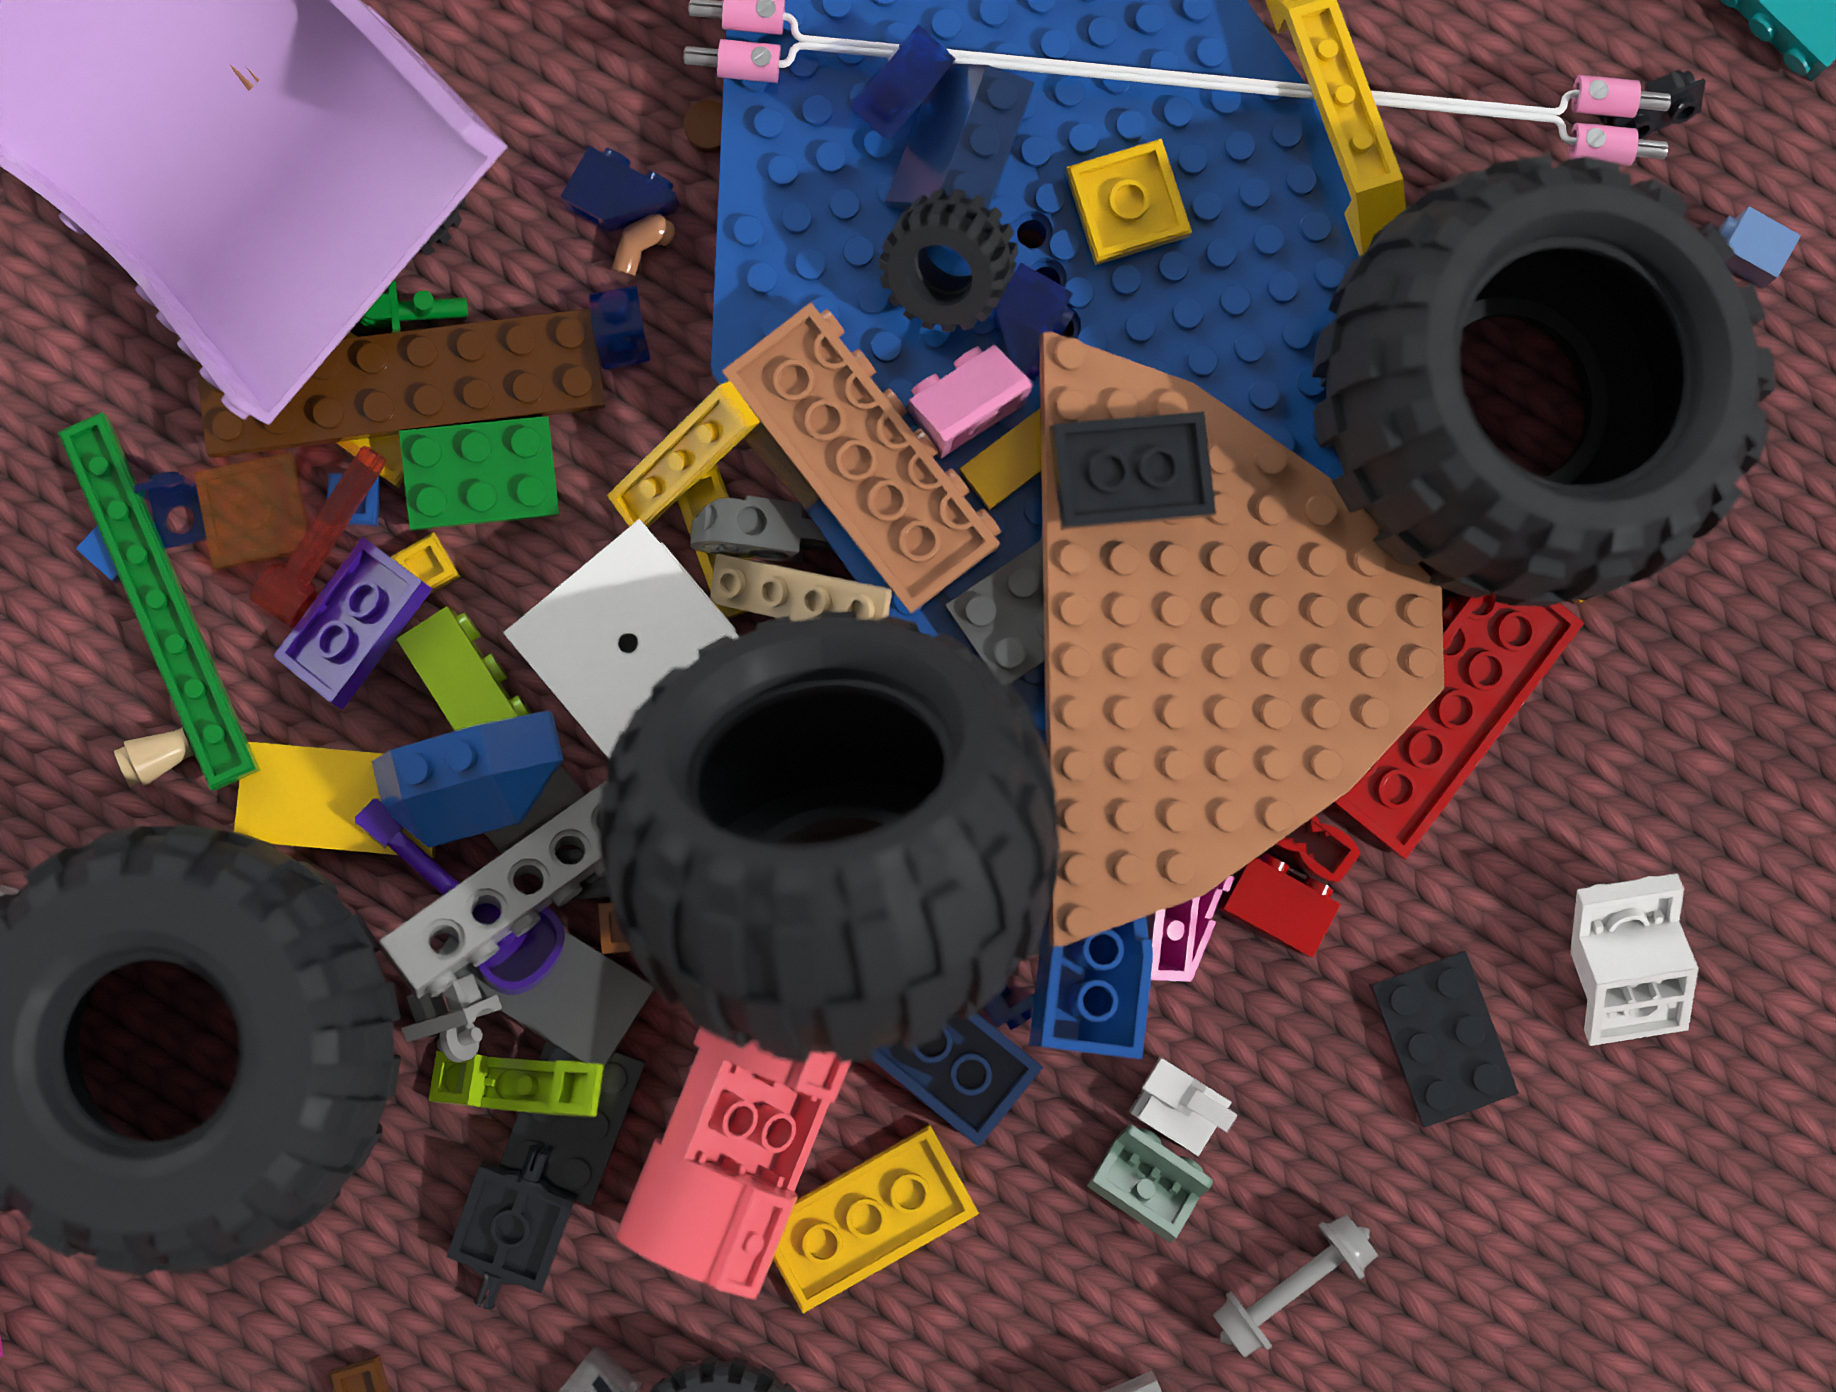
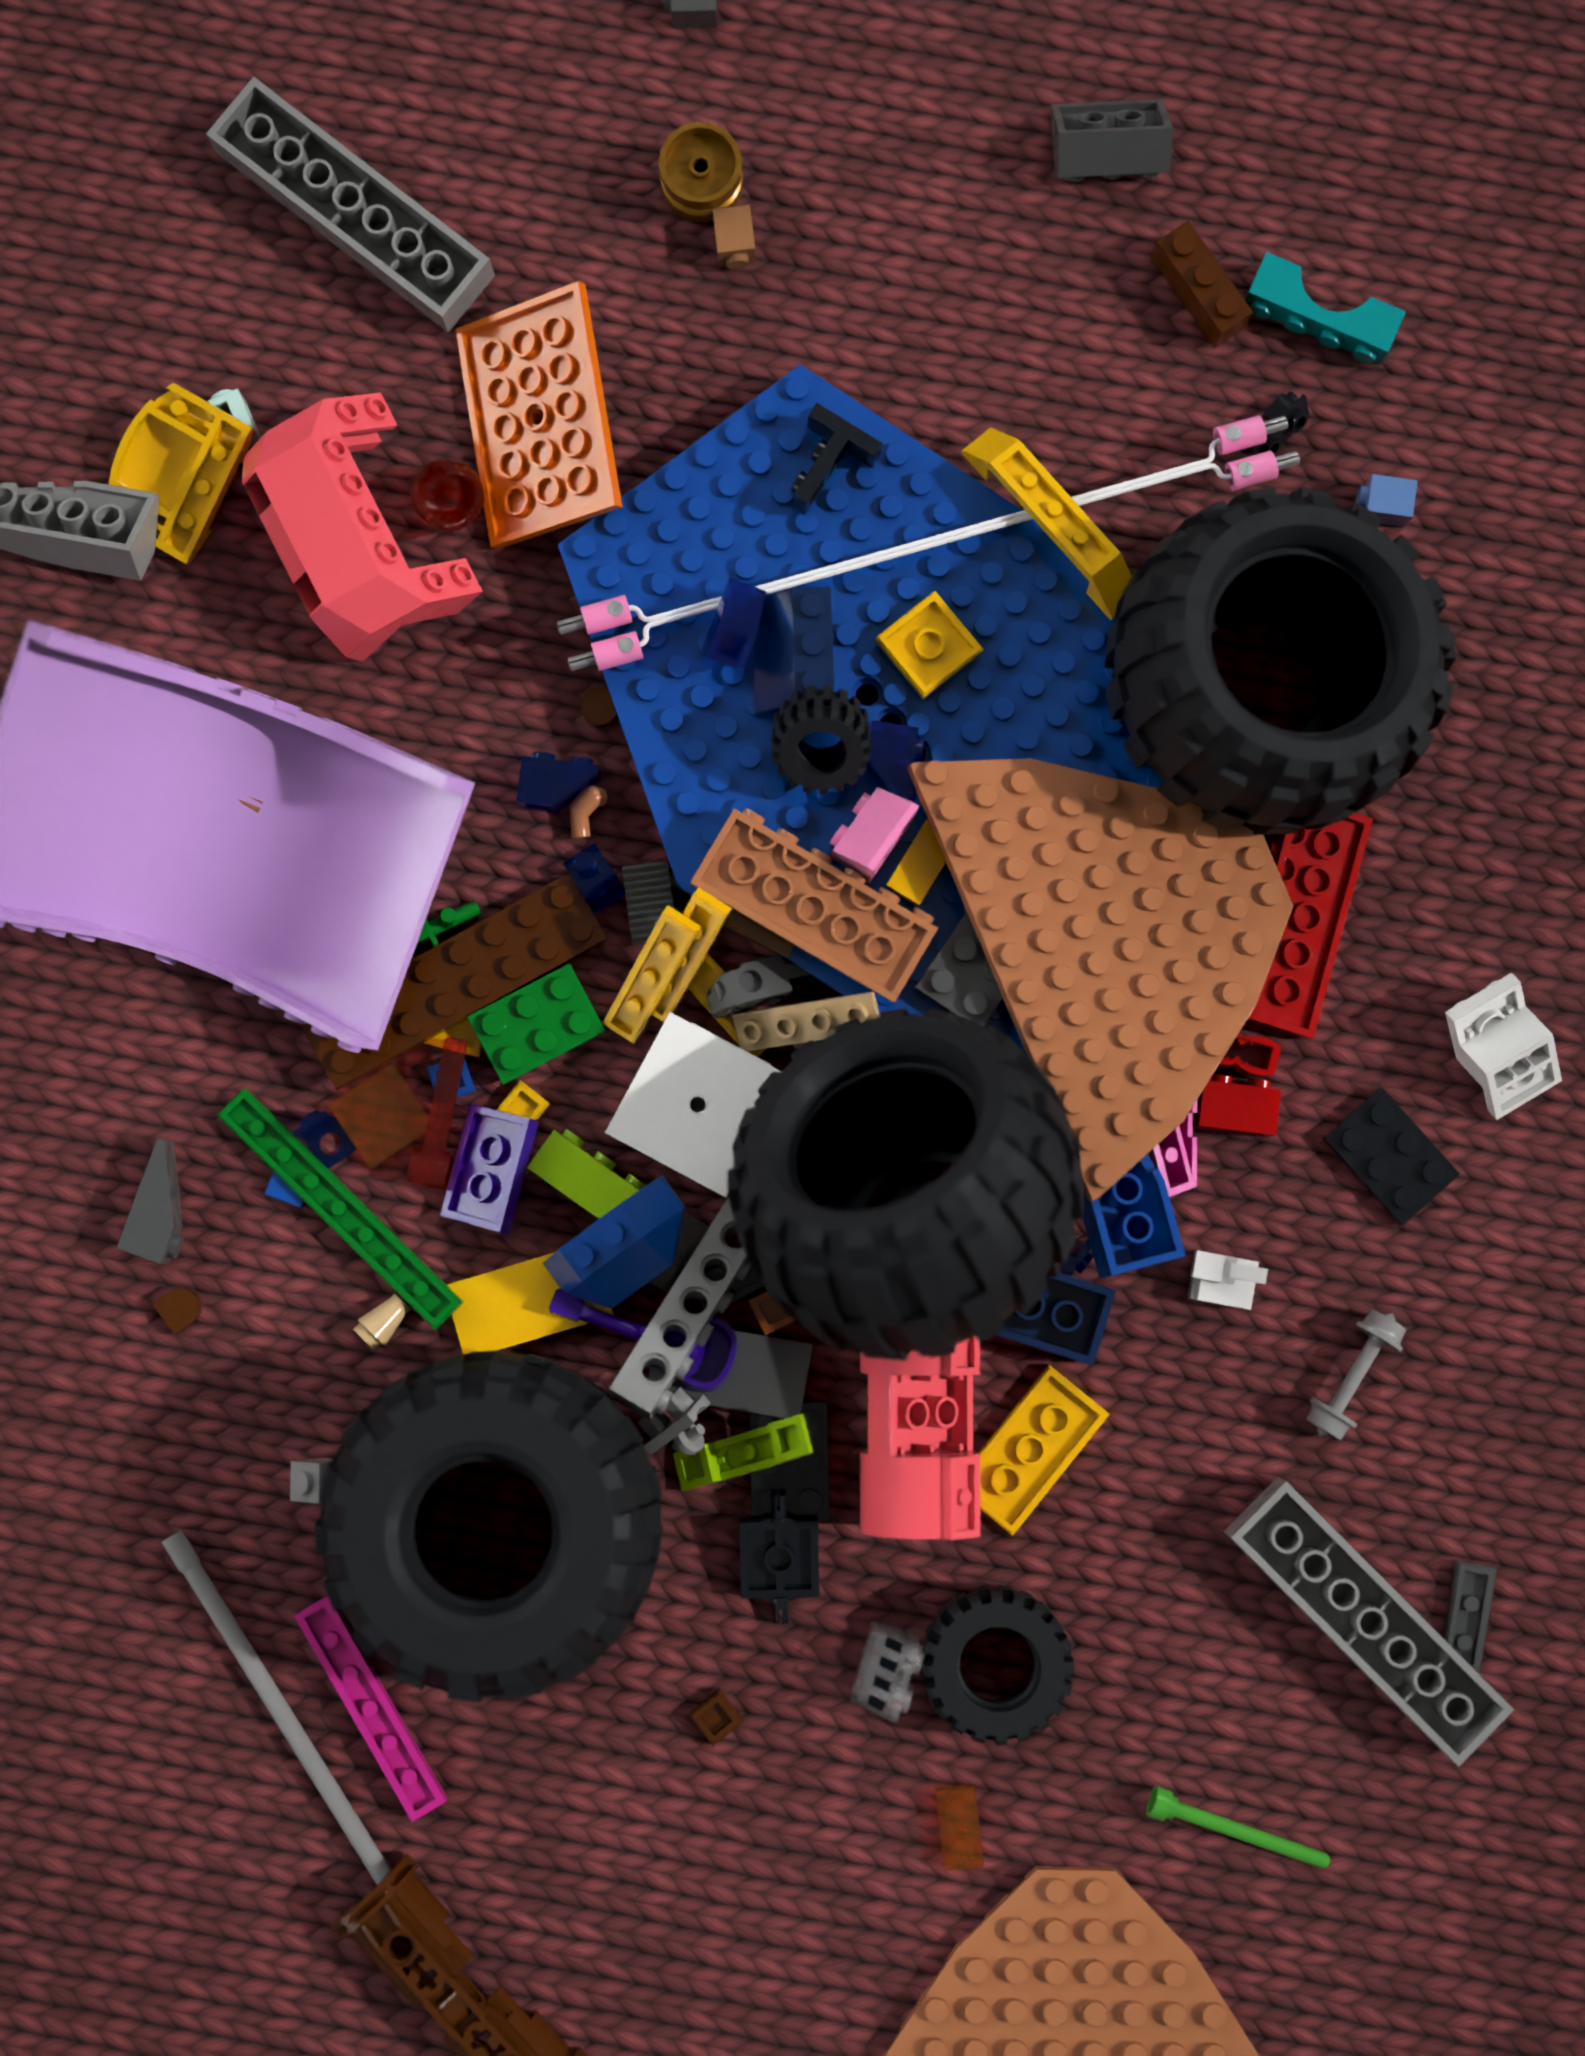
camera: 20 degrees left, 0 degrees up
black plate [1049,411,1216,530] -> none
sand green bracket [1087,1125,1213,1243] -> none
none -> yellow tile [602,905,701,1044]
none -> dark grey brick [622,861,683,946]

